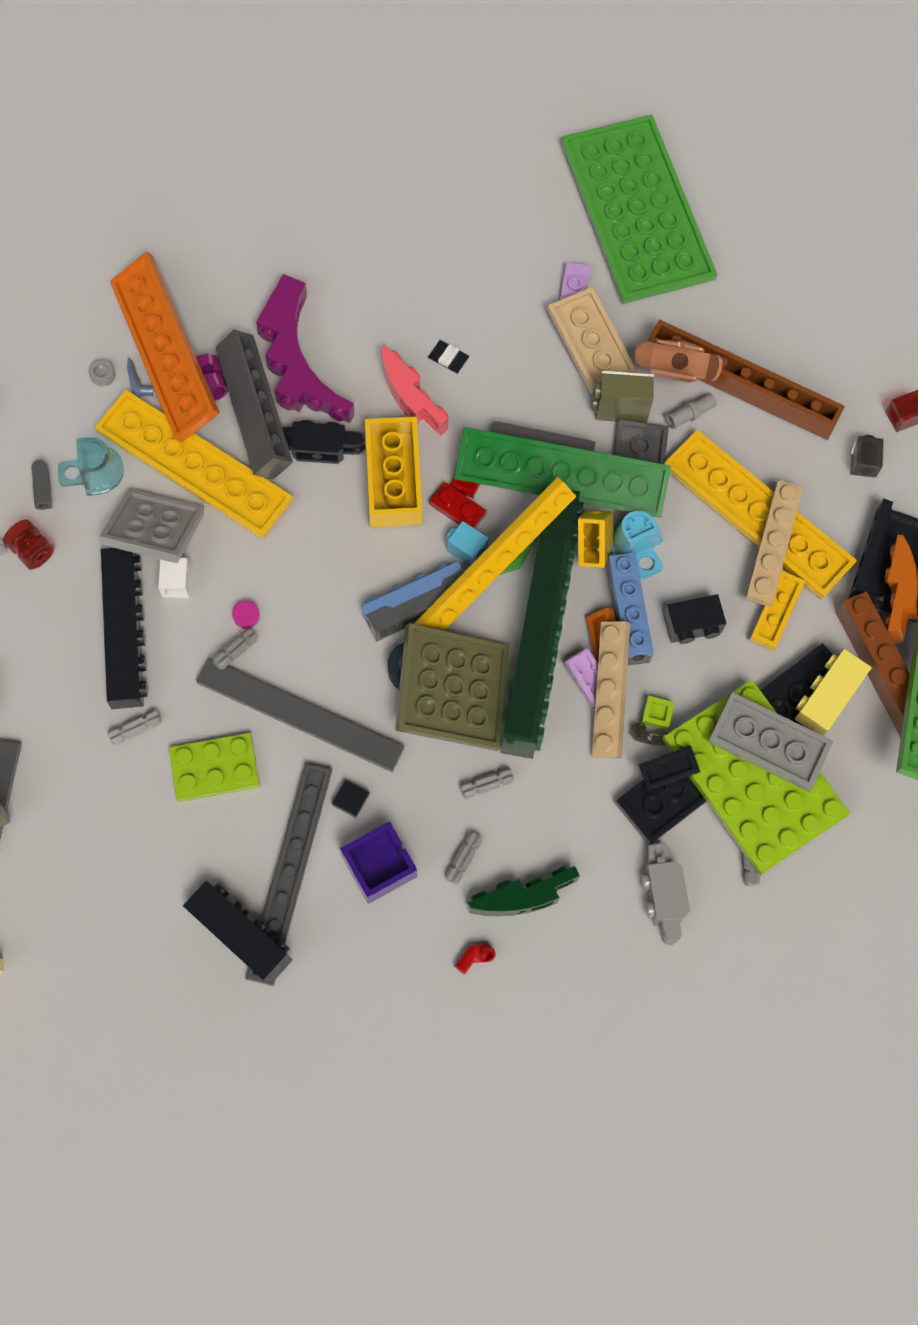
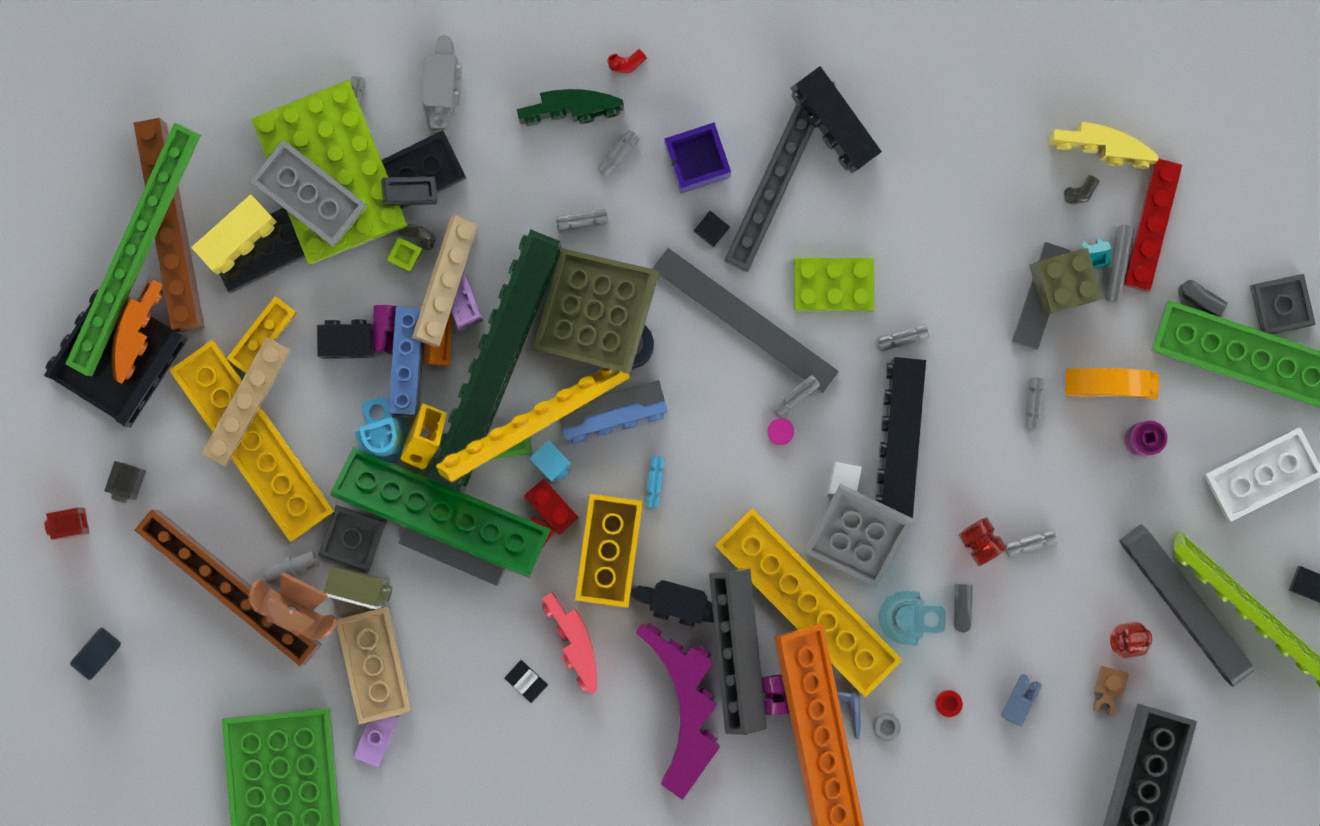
camera: 165 degrees left, 15 degrees up
none -> black wheel [70,627,121,680]
none -> magenta hinge [373,305,397,354]
none -> medium azure axle [645,456,665,508]
none -> red tile [935,690,963,717]

